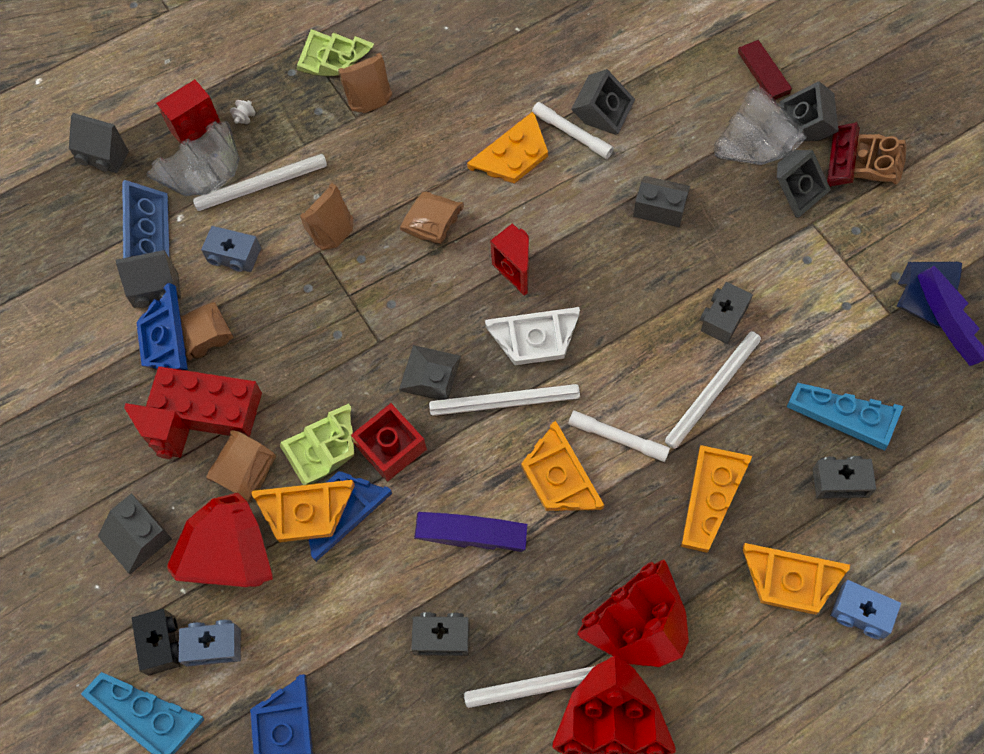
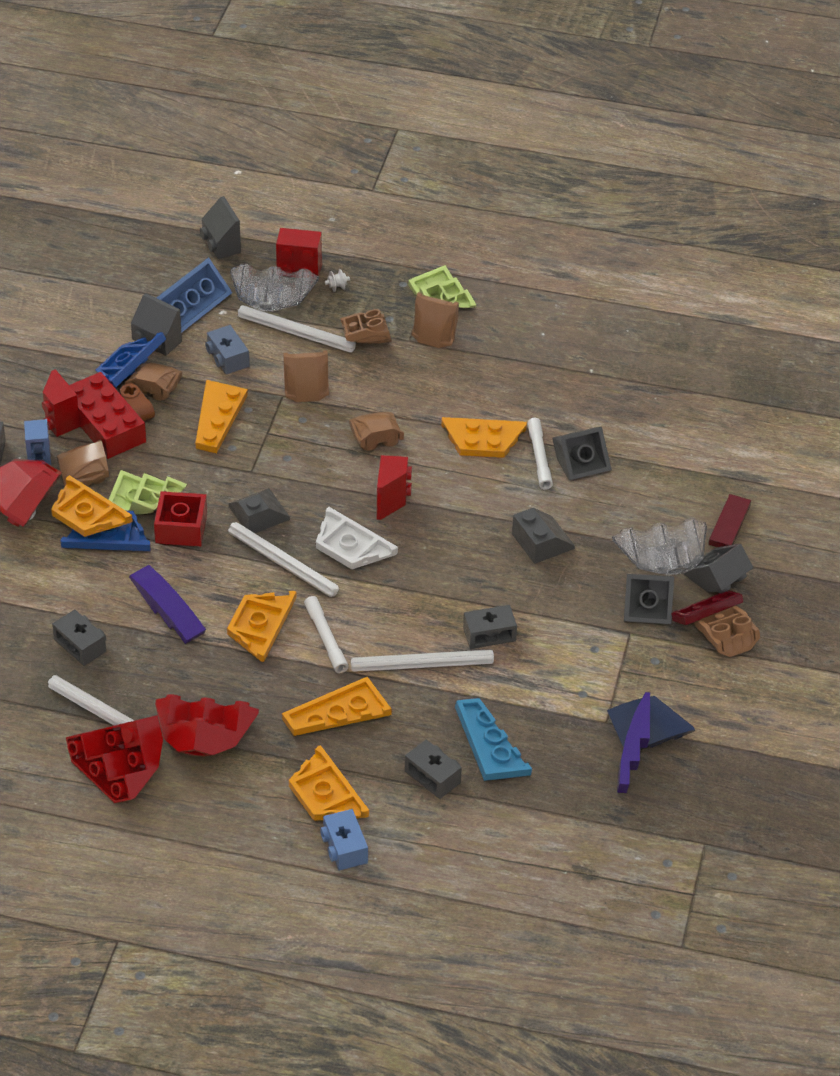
camera: 40 degrees right, 20 degrees down
none -> medium blue brick [24,419,51,465]
none -> dark orange piece [120,383,155,421]
none -> light orange wing [195,380,248,454]
none -> medium nougat slope [340,309,392,344]

